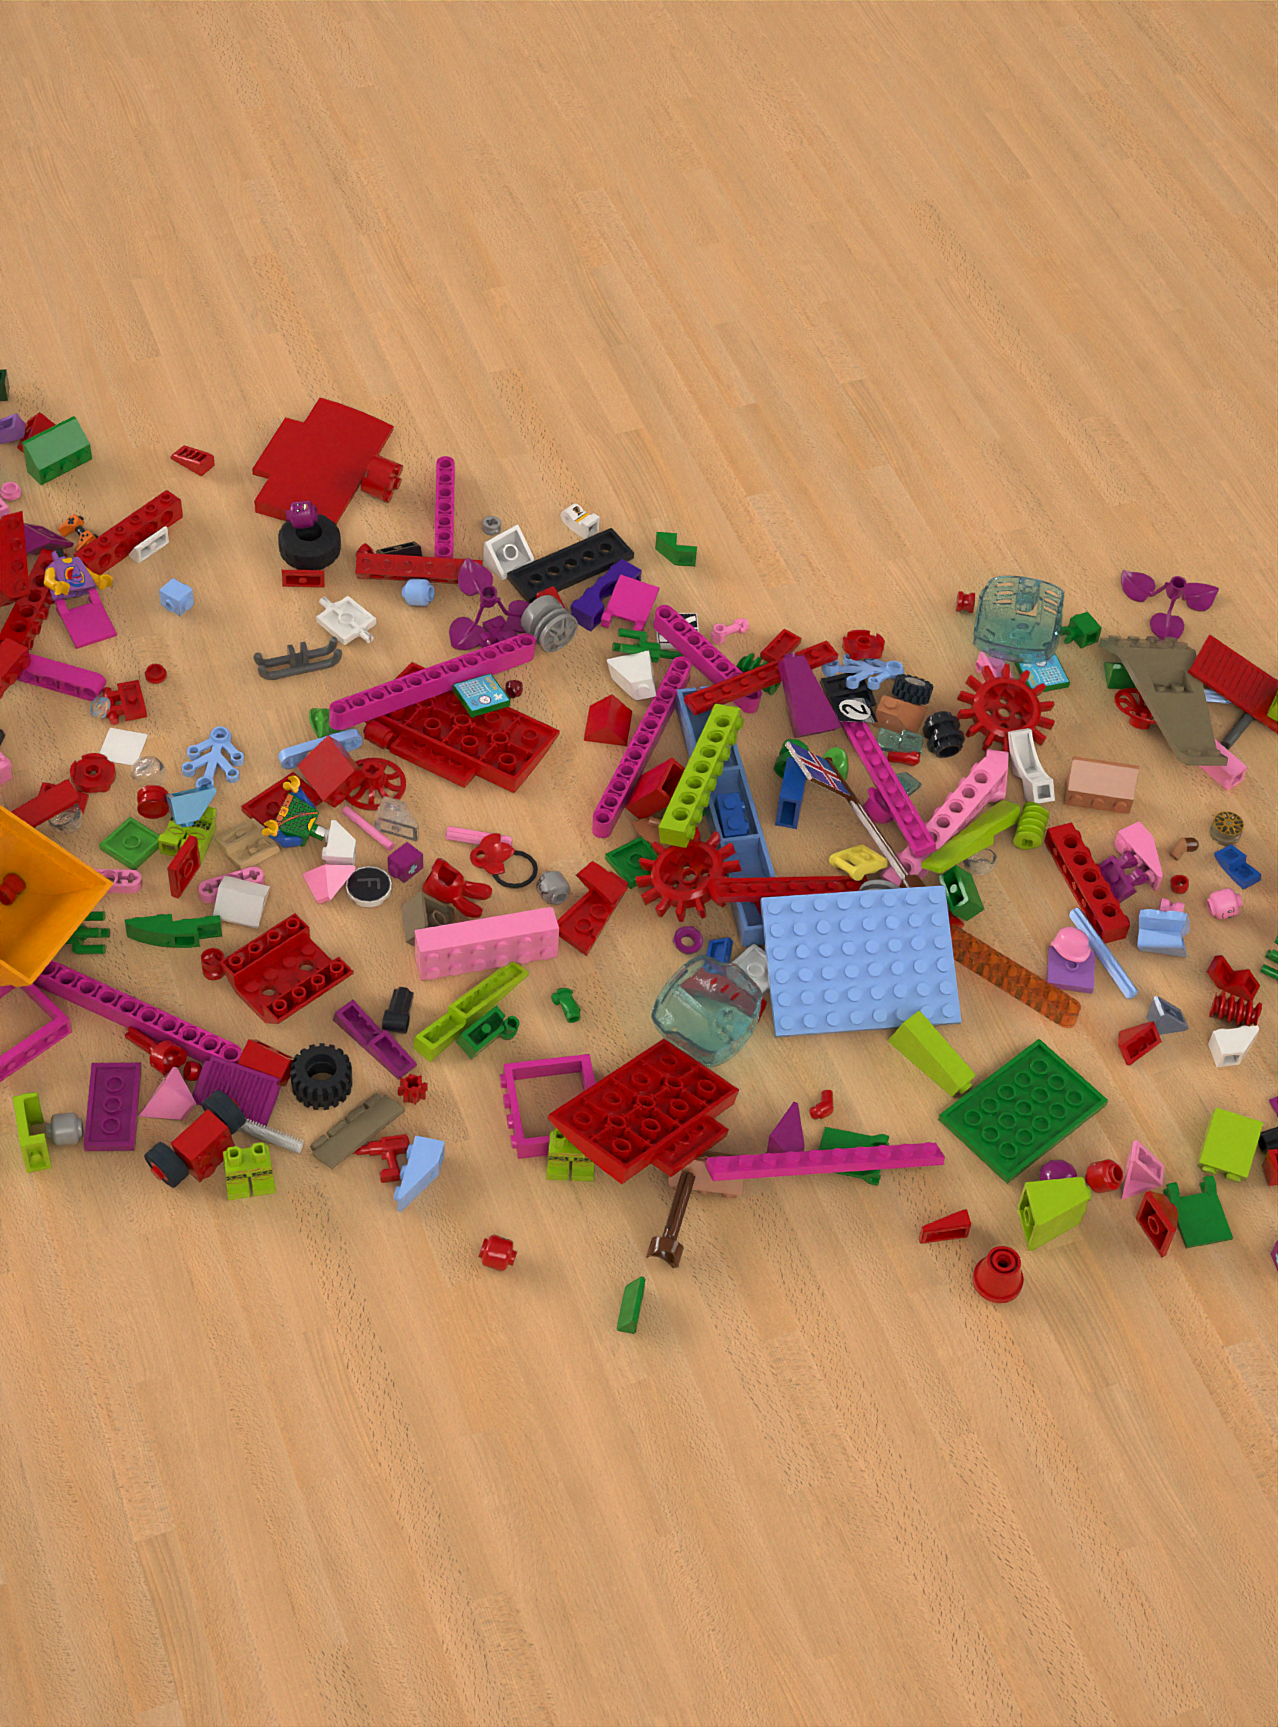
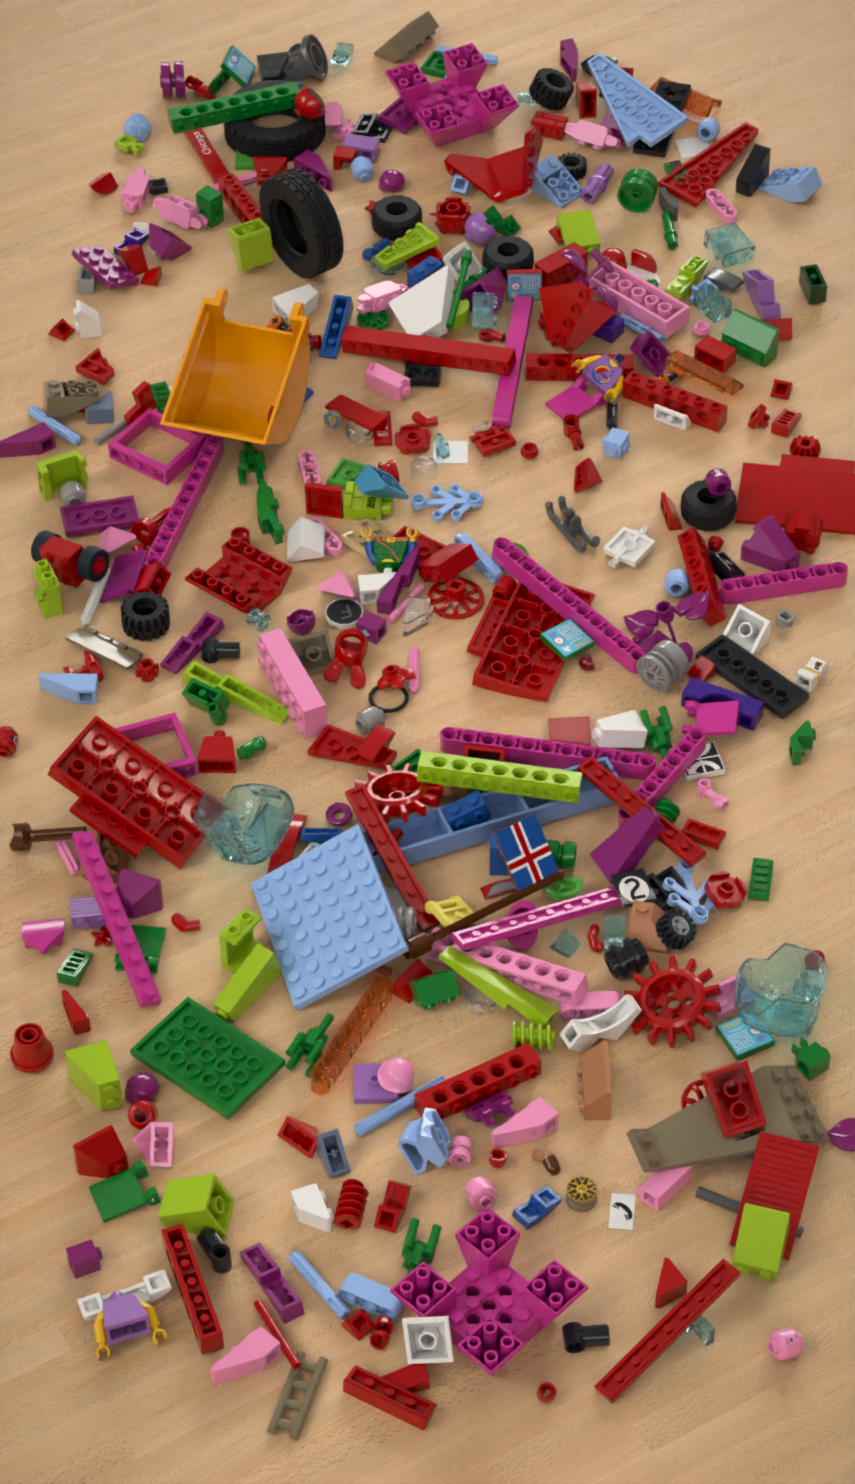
camera: 85 degrees right, 5 degrees down
none -> dark pink slope [22,919,65,955]
none -> bright pink axle [53,840,80,875]
none -> green slope [57,949,93,987]
none -> medium lavender brick [70,896,107,930]
none -> red plant [91,926,112,947]
none -> red torso [197,730,236,773]
none -> lime panel [219,908,264,974]
none -> clear light blue wheel [247,608,271,631]
none -> green plant [286,1013,334,1078]
none -> magenta hair [287,609,316,635]
none -> magenta slope [376,547,420,615]
none -> red arm [412,411,438,427]
none -> clear light blue slope [436,433,450,461]
none -> sticker [480,879,516,900]
none -> red pin [563,414,585,451]
none -> red slope [574,457,603,493]
none -> black axle [606,401,618,430]
none -> white sticker [608,1193,636,1230]
none -> clear orange slope [665,350,744,395]
none -> red brick [694,335,736,374]
none -> red slope [700,1060,767,1138]
none -> magenta slope [741,515,800,572]
none -> red tile [748,404,770,429]
none -> green slope [748,858,774,901]
none -> red slope [771,379,793,400]
none -> red gear [789,435,821,457]

